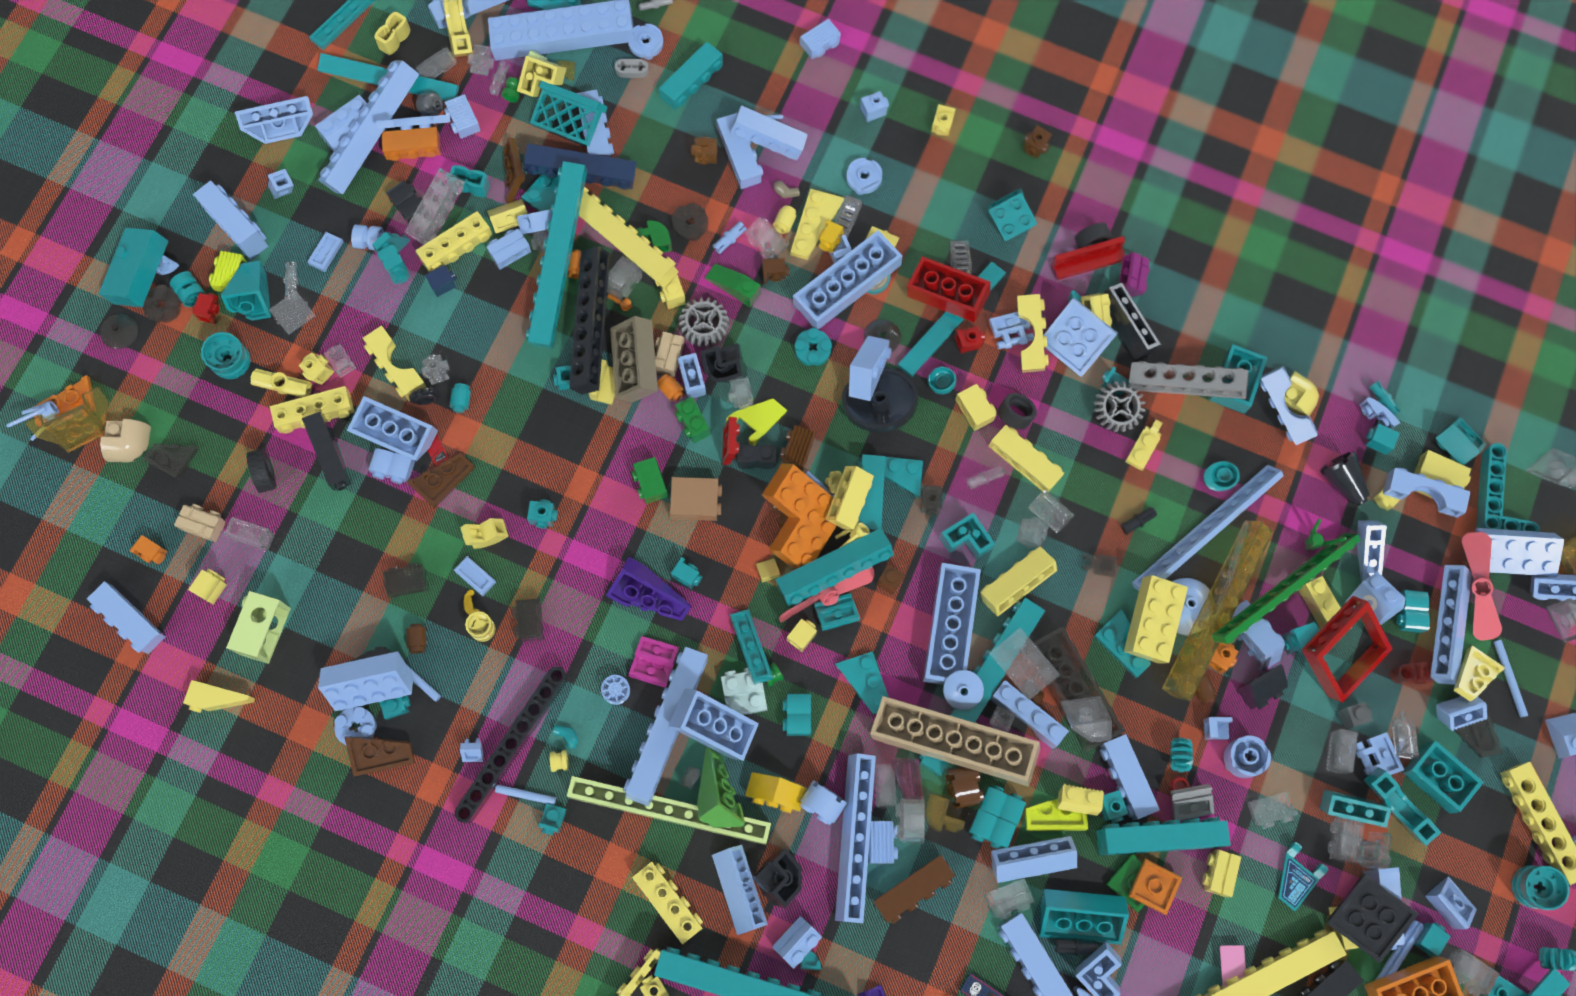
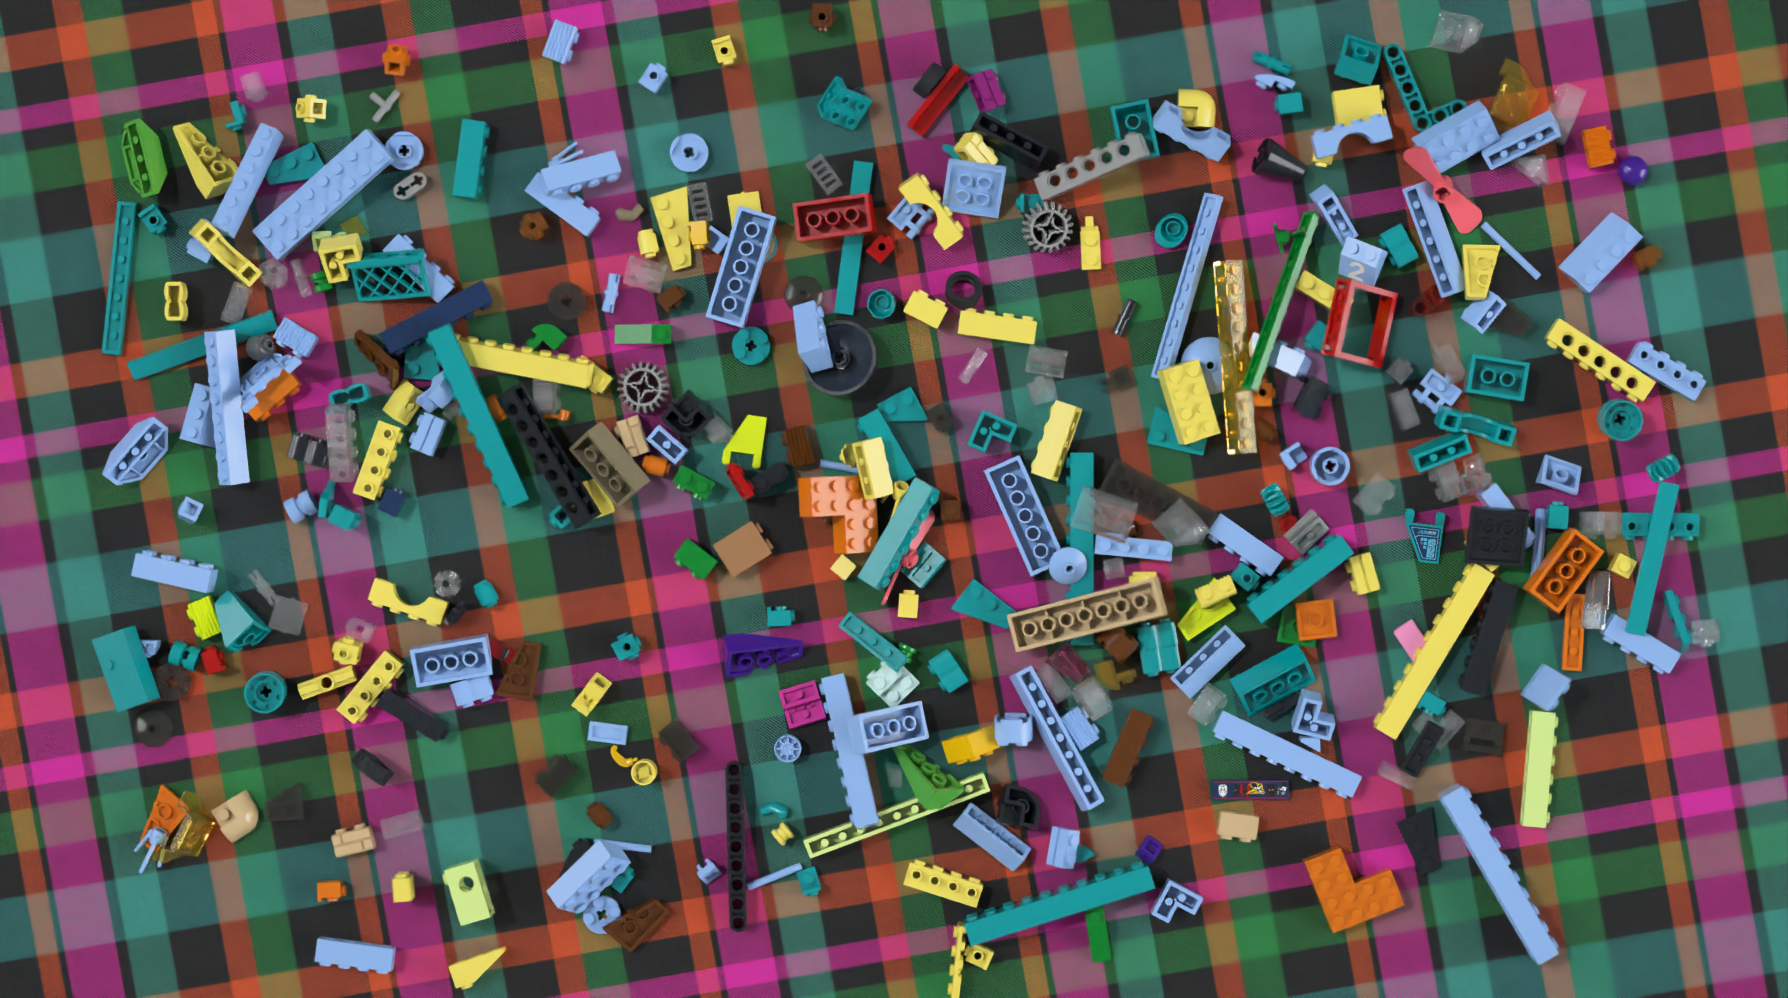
camera: 30 degrees left, 15 degrees up
light blue plate [307,232,343,272] -> none

